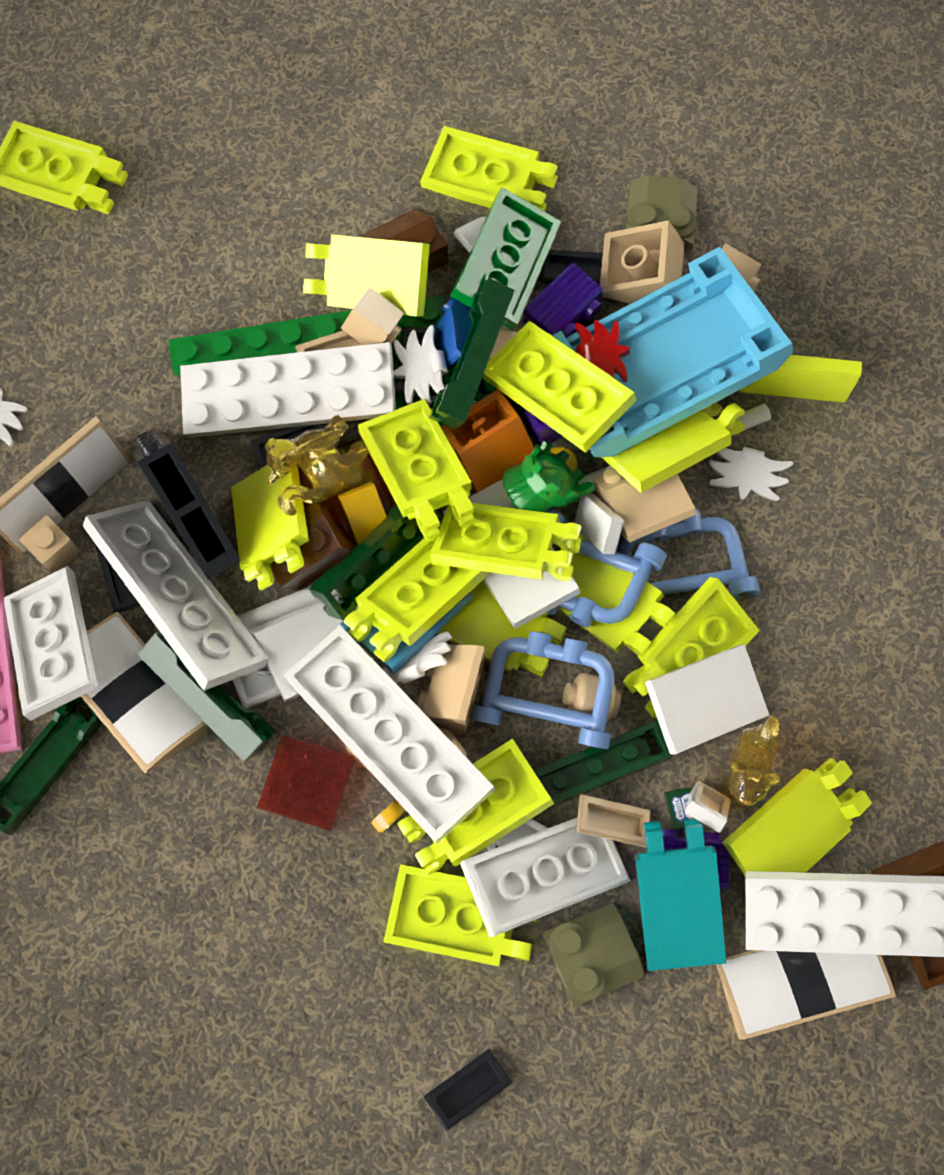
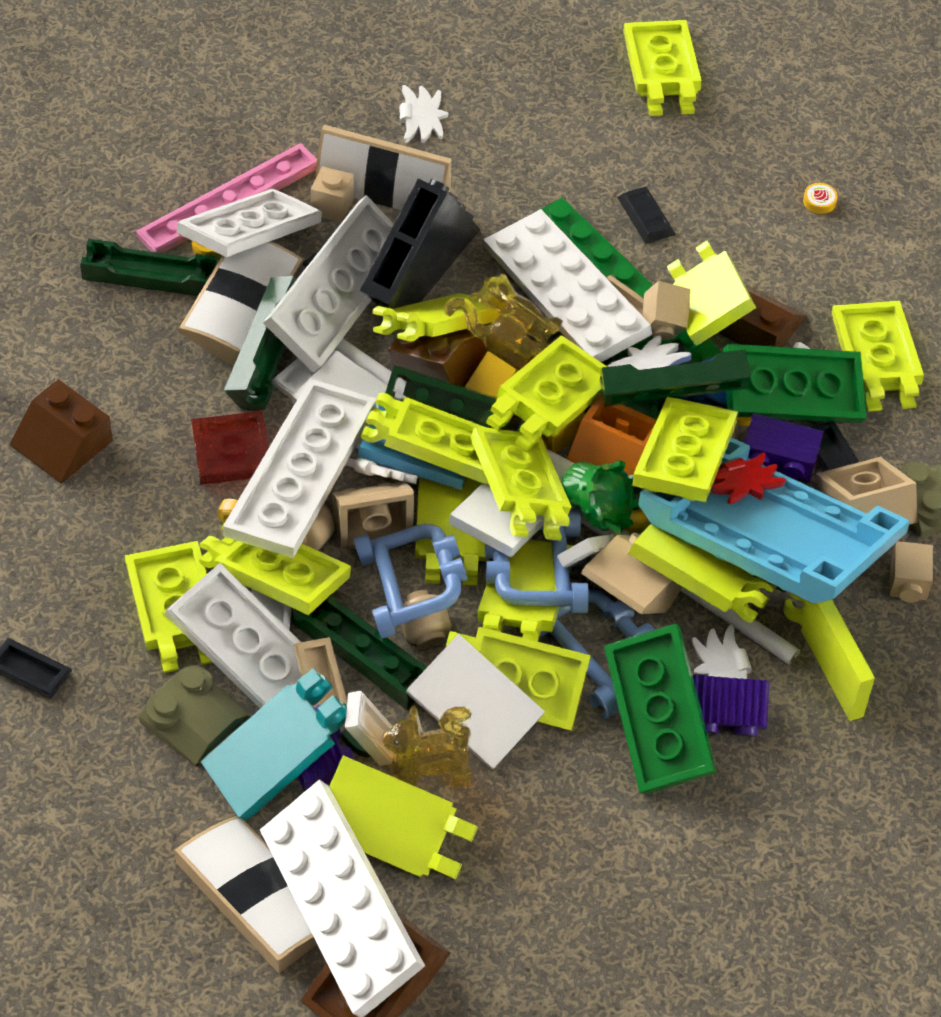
camera: 60 degrees right, 20 degrees down
none -> reddish brown slope [10,379,113,484]
none -> green plate [604,623,717,794]
none -> black tile [617,186,676,244]
none -> dark purple brick [693,675,770,737]
none -> tile [803,183,838,214]

